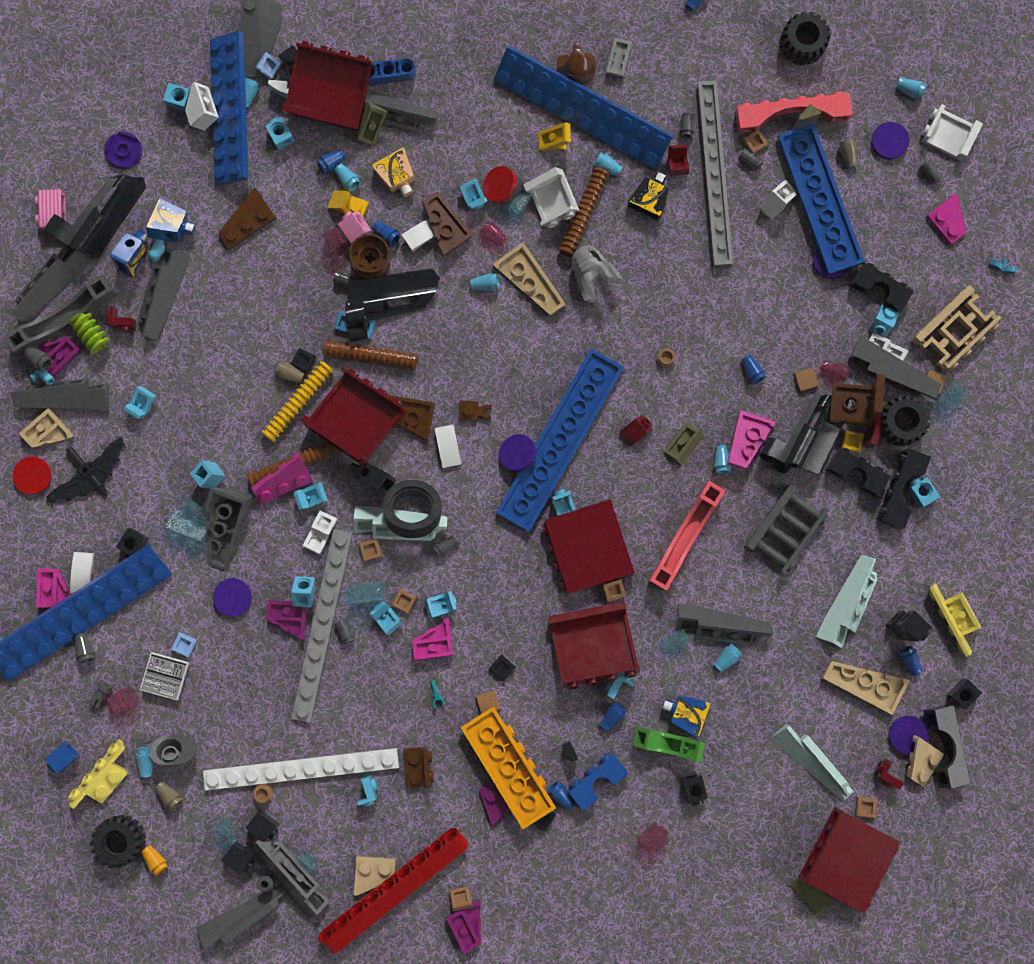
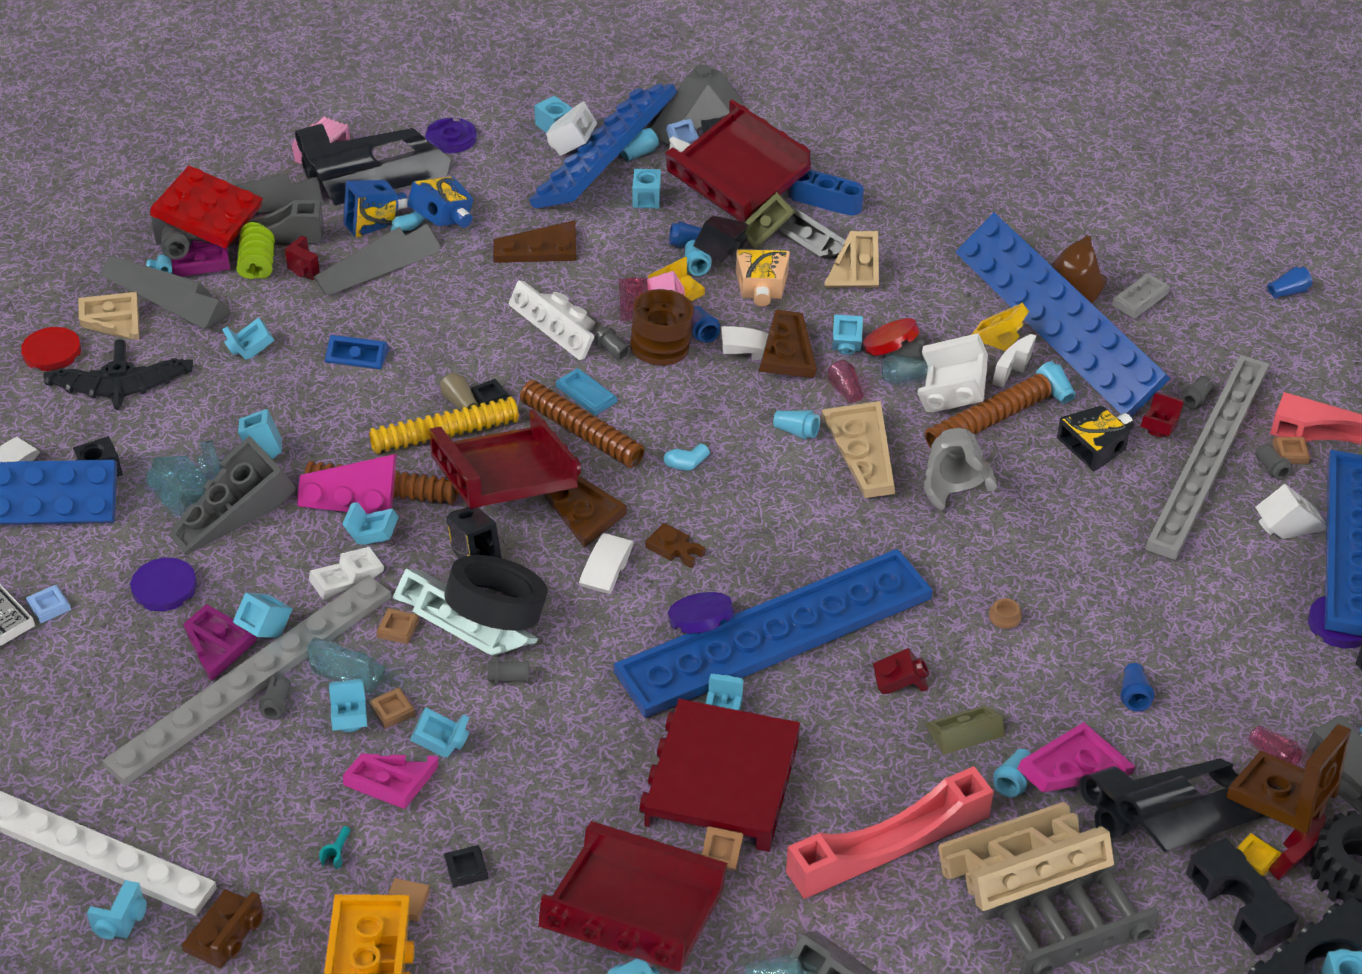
camera: 30 degrees right, 40 degrees down
black panel [345,268,440,342] -> none
medium nougat tile [794,368,819,392] -> none
none -> red plate [150,165,263,249]
none -> blue slope [324,335,390,370]
none -> white bracket [509,281,596,360]
none -> medium azure arm [664,443,710,471]
none -> black slope [693,216,749,262]
none -> tan wing [825,231,879,288]
none -> tan fence [938,802,1114,911]
none -> white slope [992,334,1036,387]

